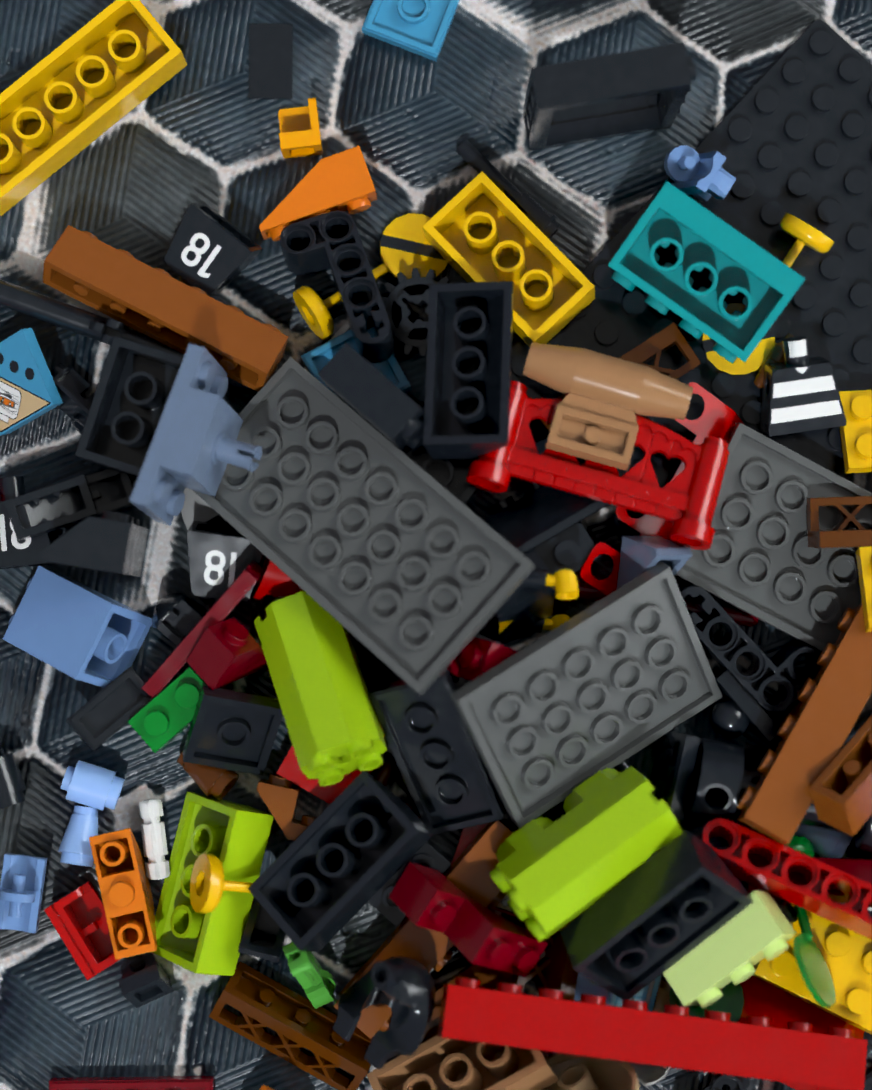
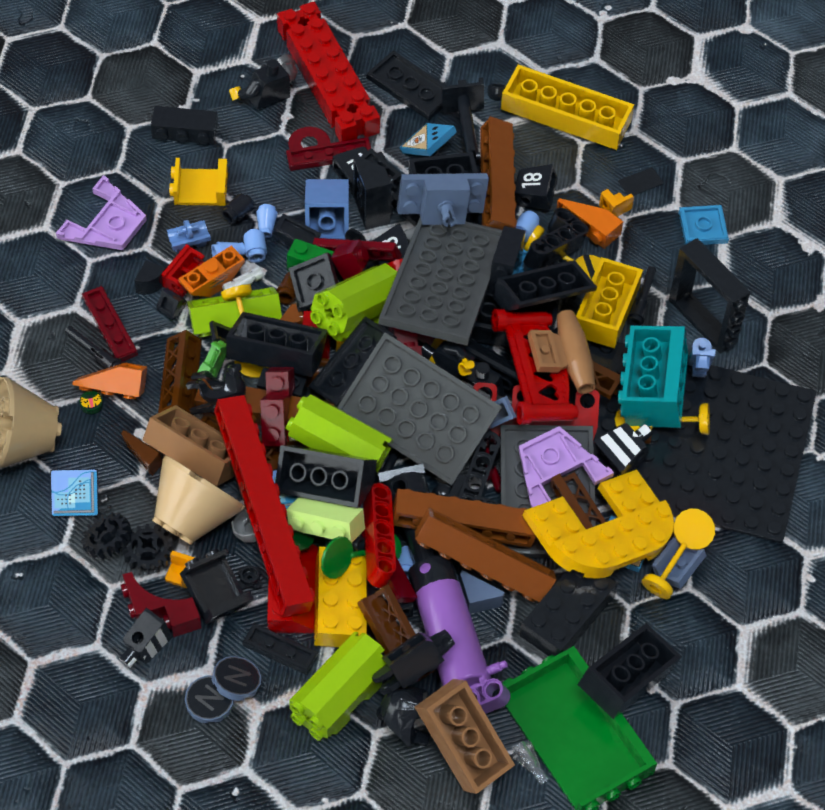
camera: 65 degrees right, 30 degrees down
none -> black brick [134,261,166,294]
none -> light blue cone [256,204,278,238]
none -> light blue brick [515,211,539,242]
none -> lavender wing [518,426,614,508]

